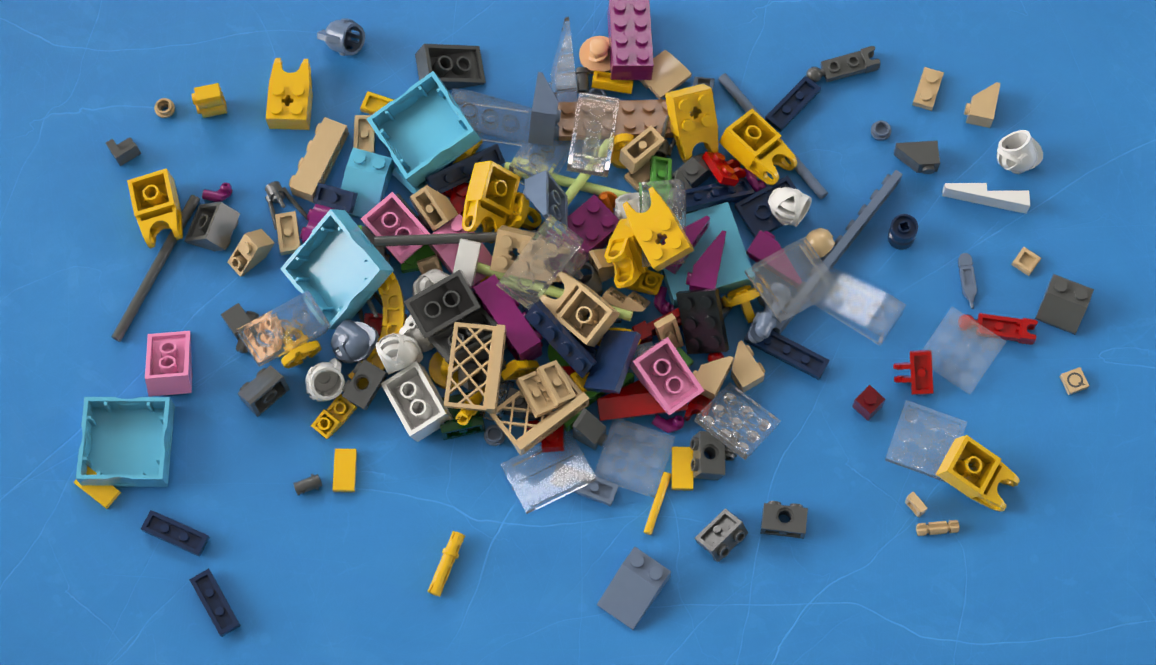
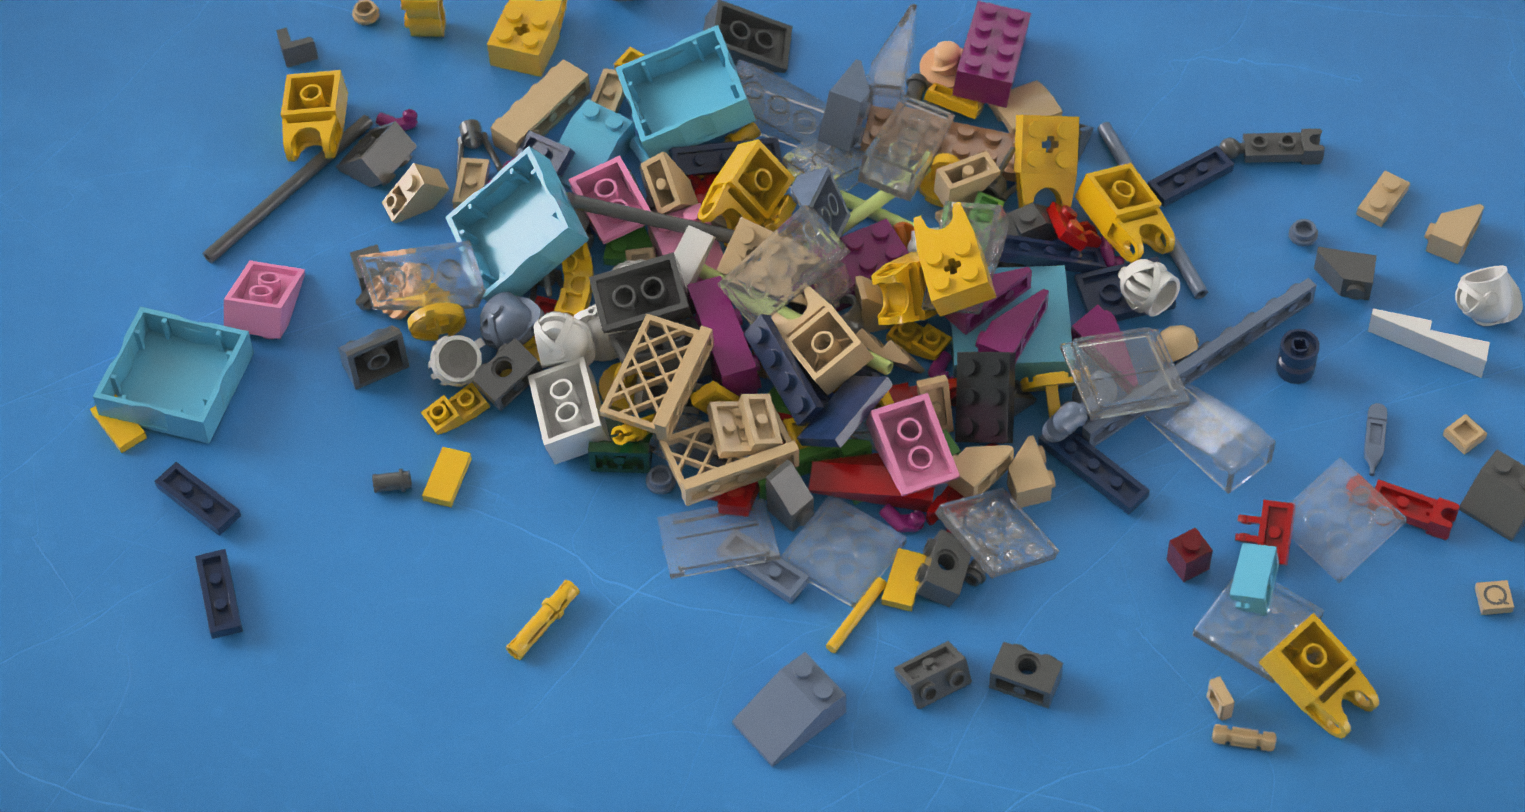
camera: 15 degrees right, 15 degrees down
none -> medium azure hinge [1230,543,1279,616]

